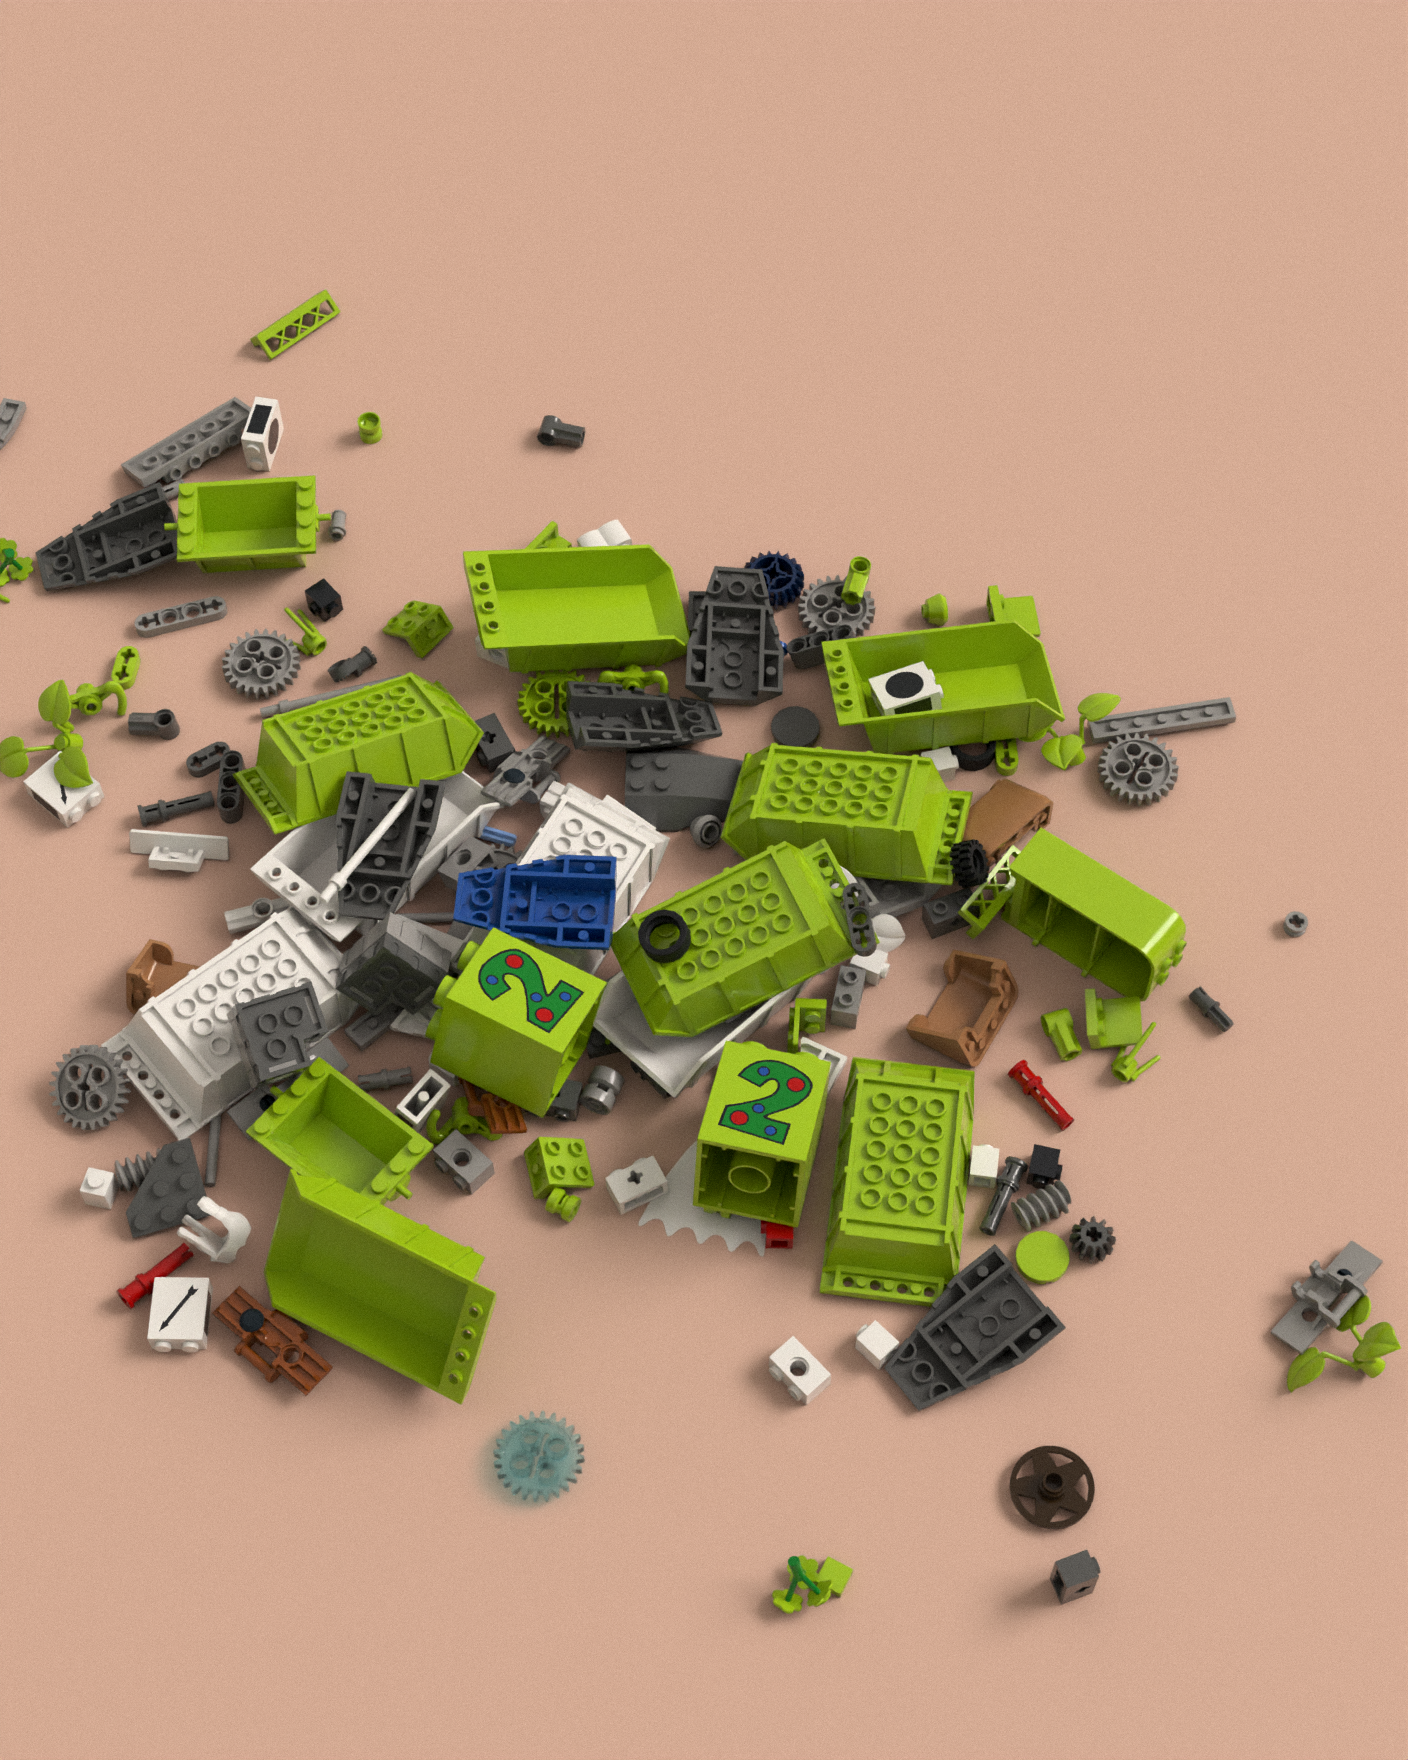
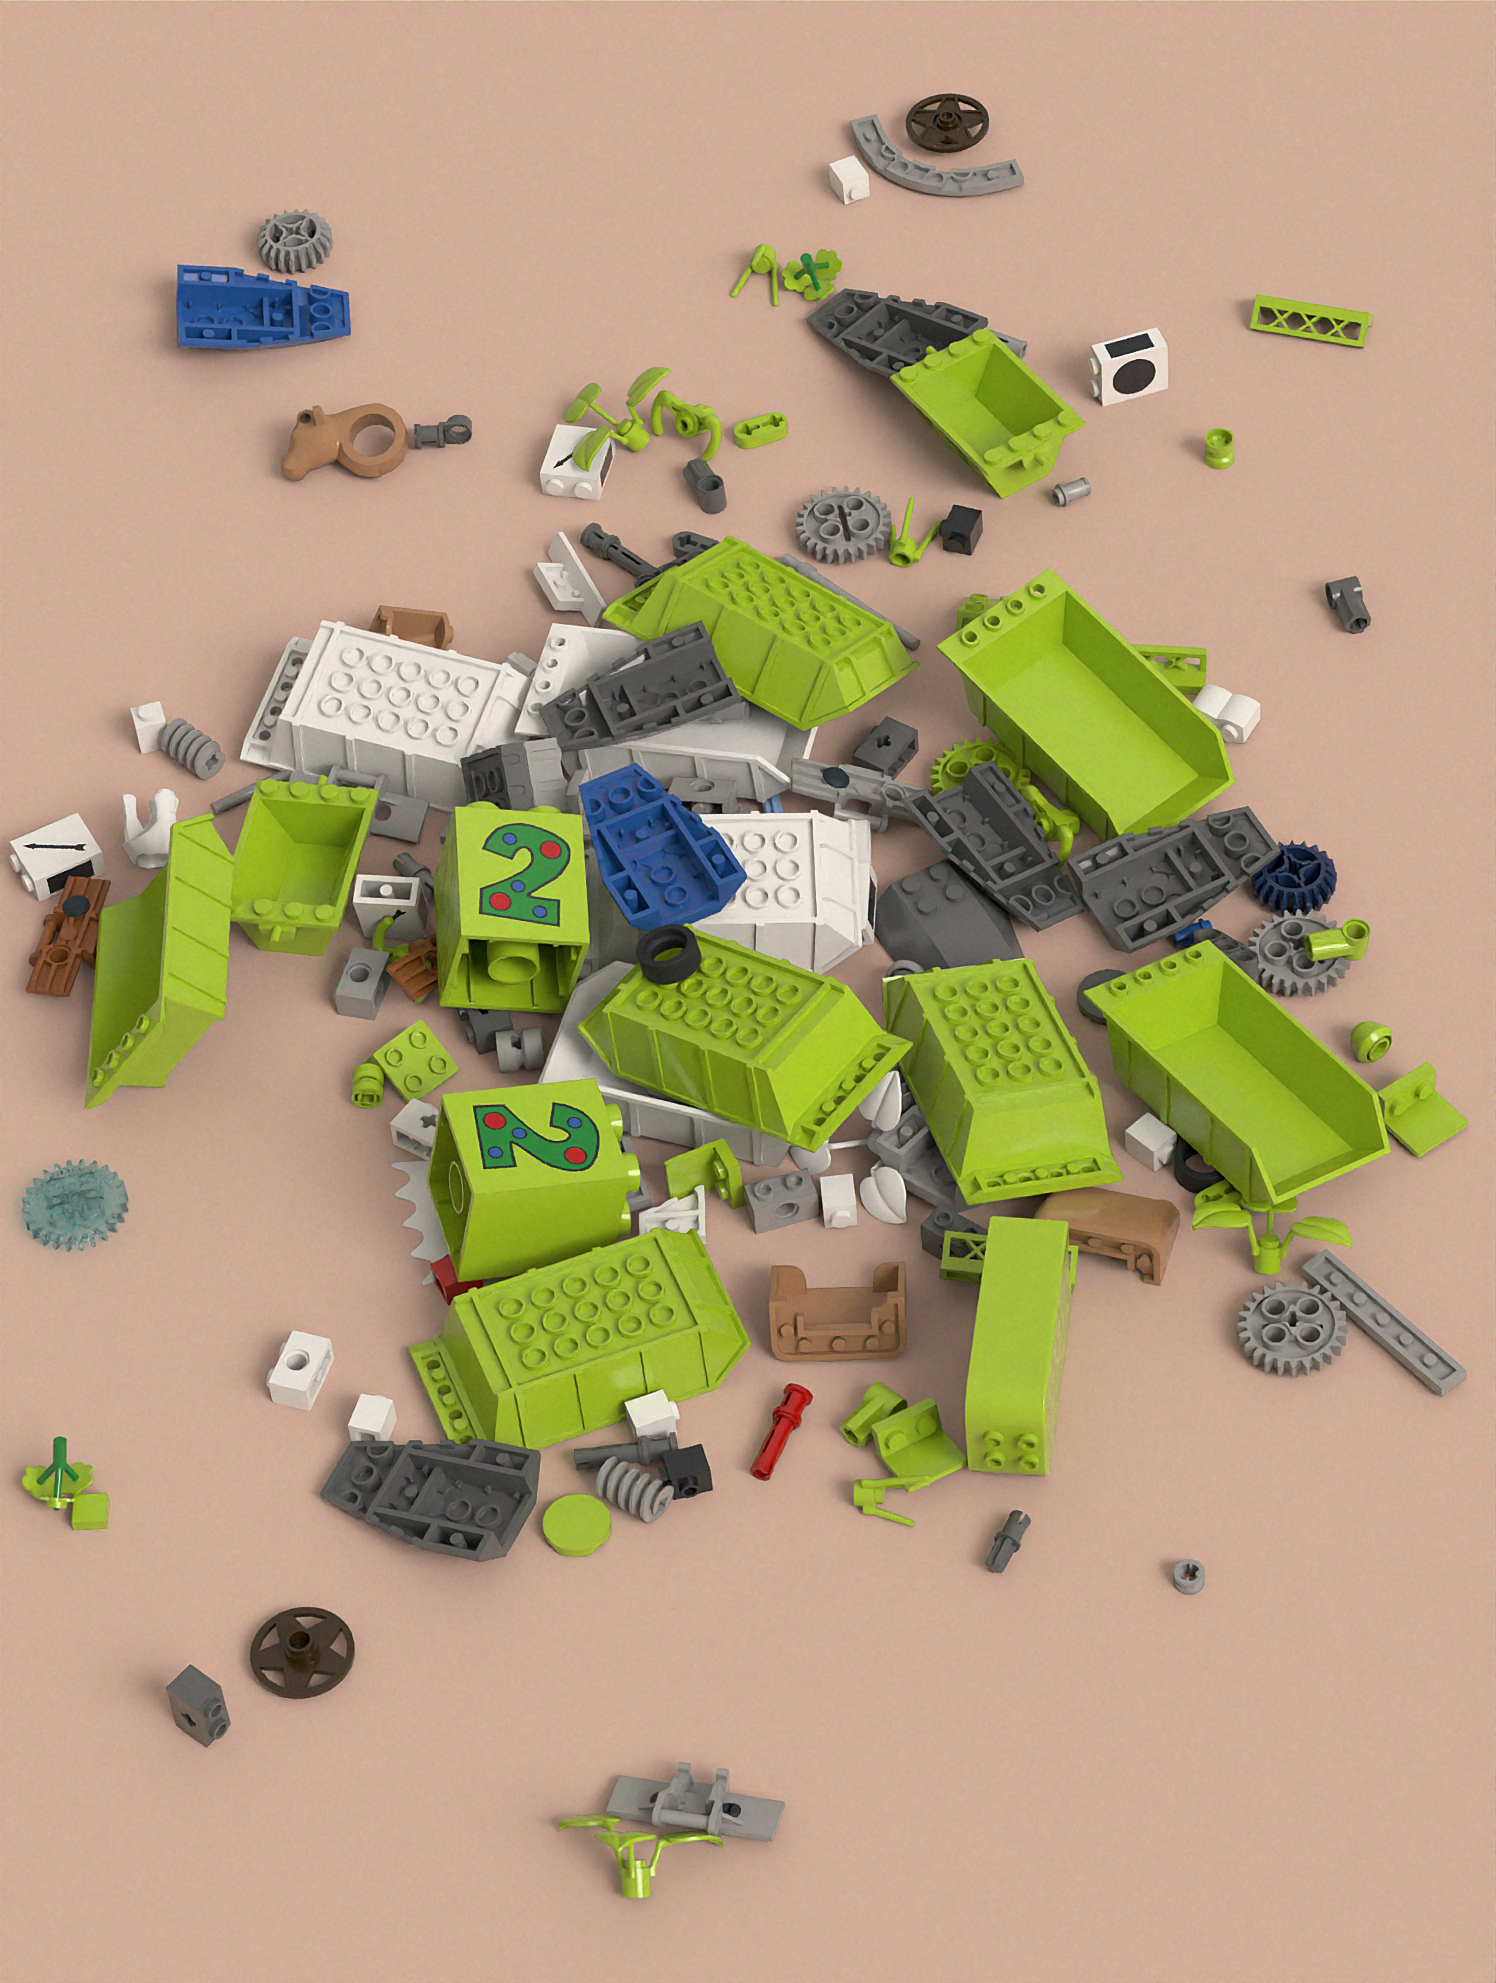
camera: 65 degrees right, 10 degrees down
light grey gear [49,1045,131,1130] -> none
red pin [116,1242,194,1310] -> none
light grey plate [121,397,251,488] -> none
dark grey plate [126,1137,210,1238] -> none
light grey beam [135,596,227,638] -> none
dark grey piece [226,981,329,1089] -> none
white bar [318,788,417,904] -> none
dark grey connector [328,646,377,683] -> none
dark grey beam [843,883,877,957] -> none
white brick [868,661,944,716] -> none
black tyre [950,839,989,888] -> none
dark grey gear [1069,1216,1116,1263] -> none

